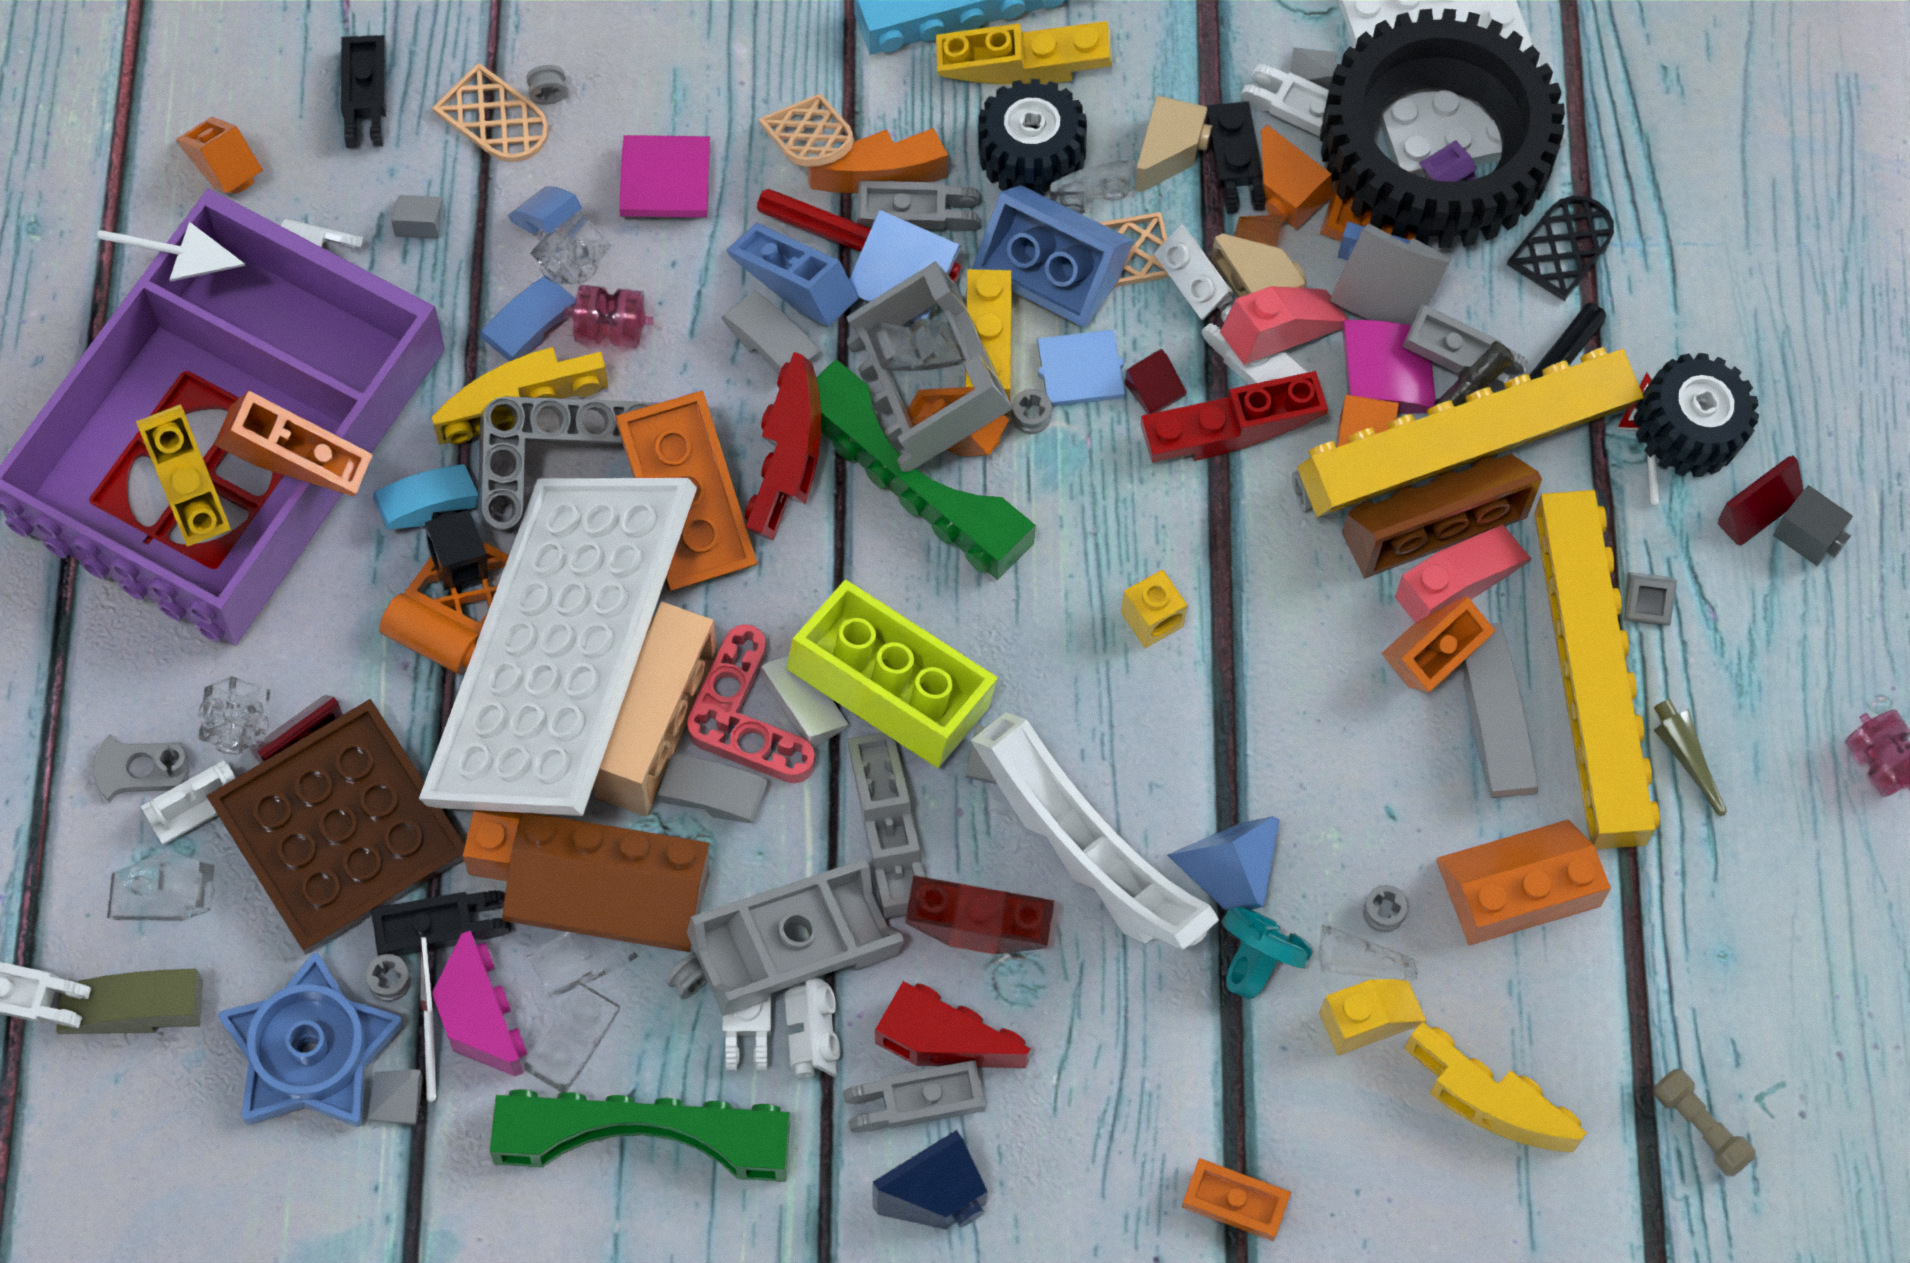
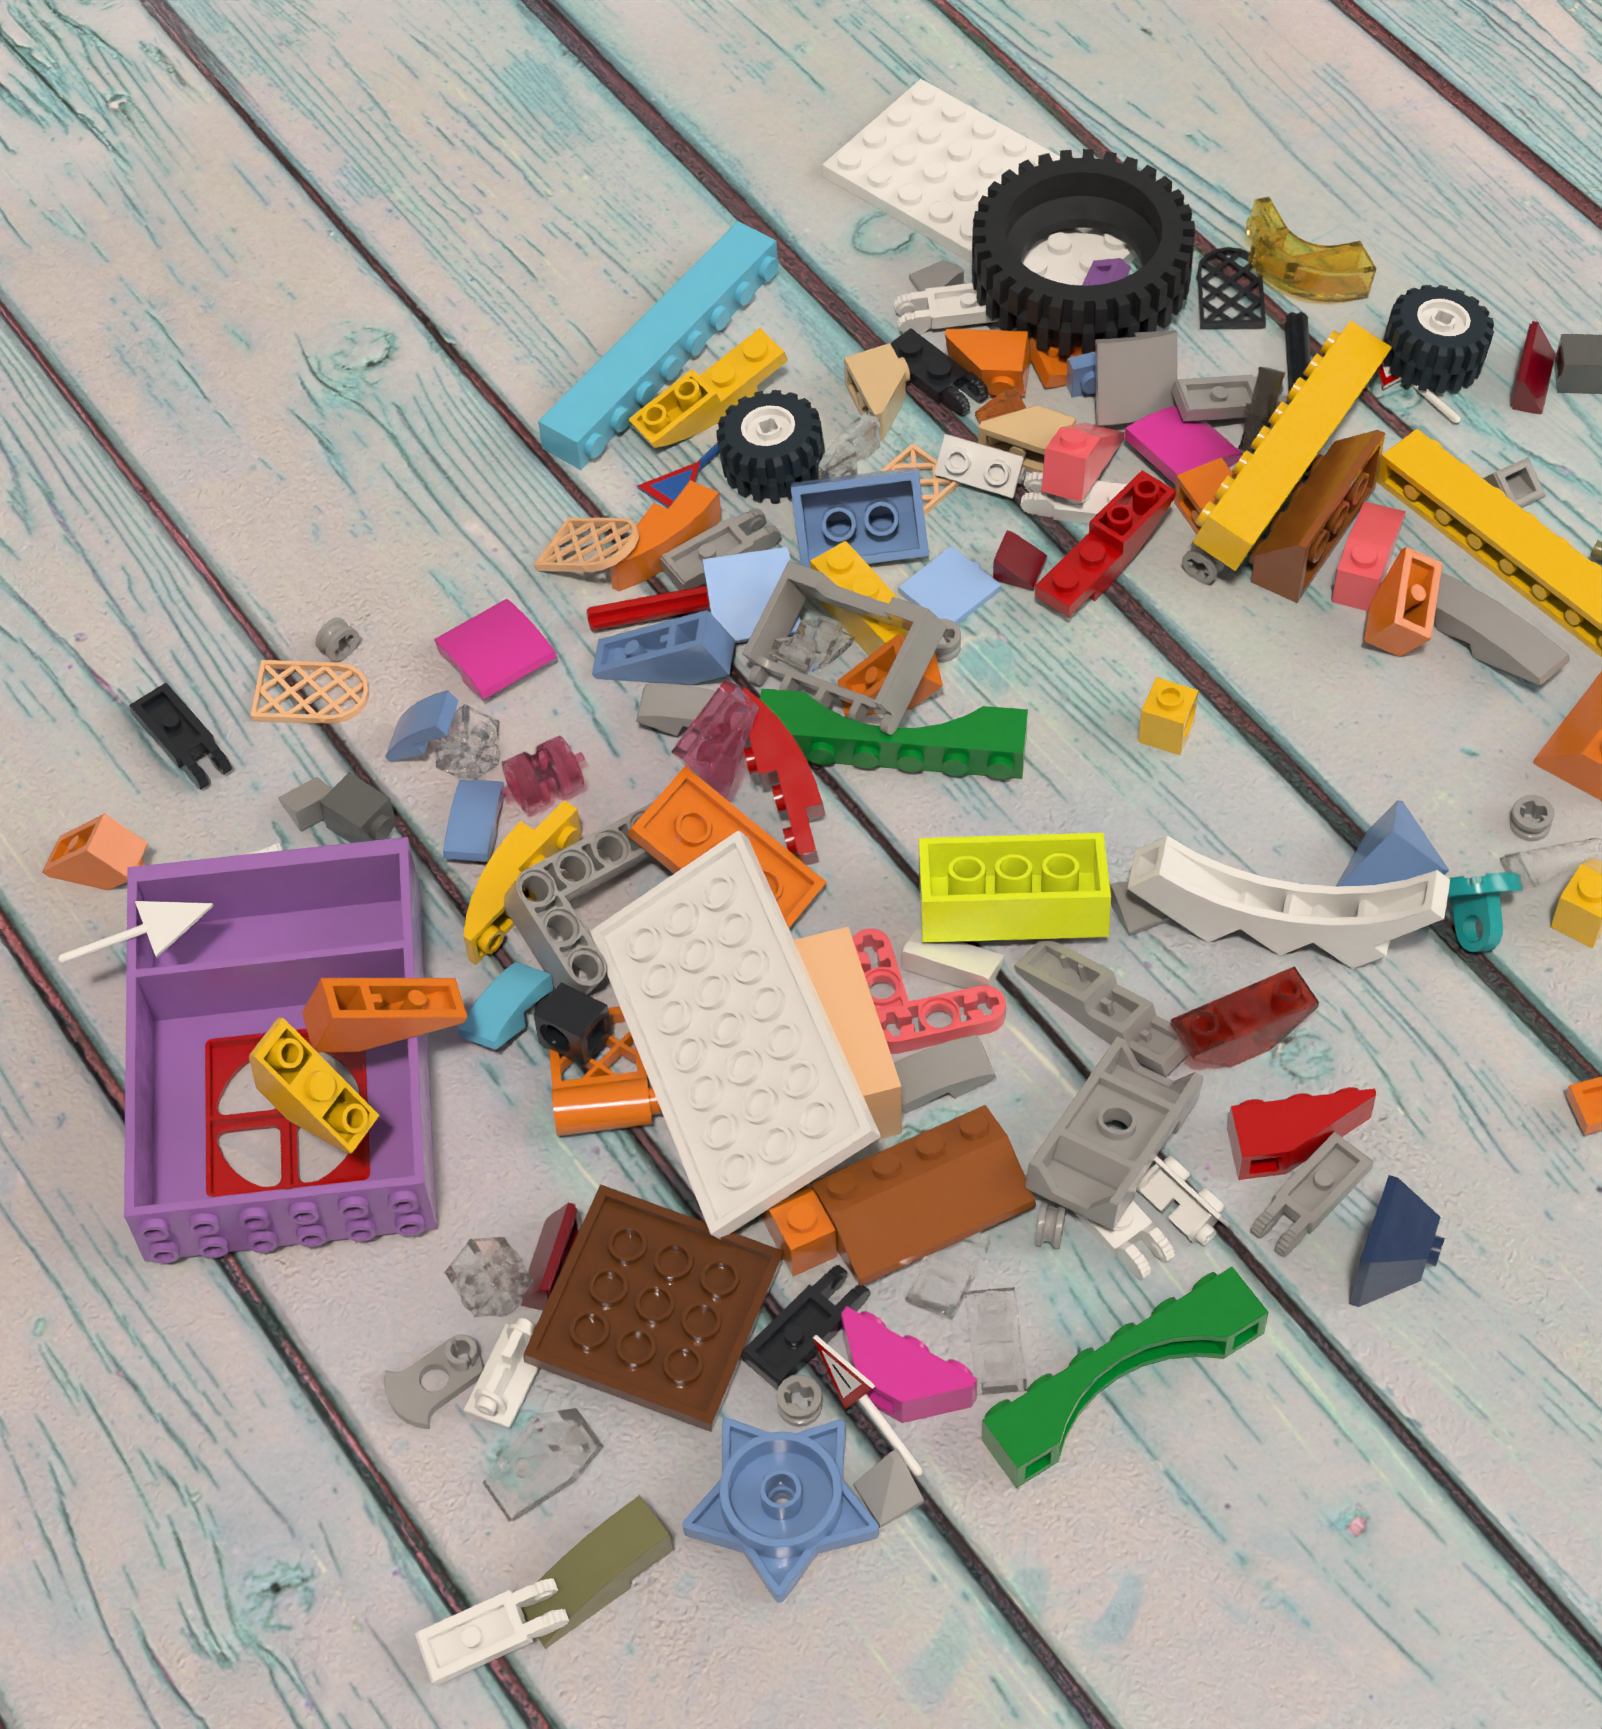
camera: 30 degrees left, 10 degrees down
none -> dark grey brick [319,772,396,843]
none -> piece [637,442,719,509]
none -> clear pink wing [671,679,759,798]
none -> clear yellow arch [1246,197,1377,303]

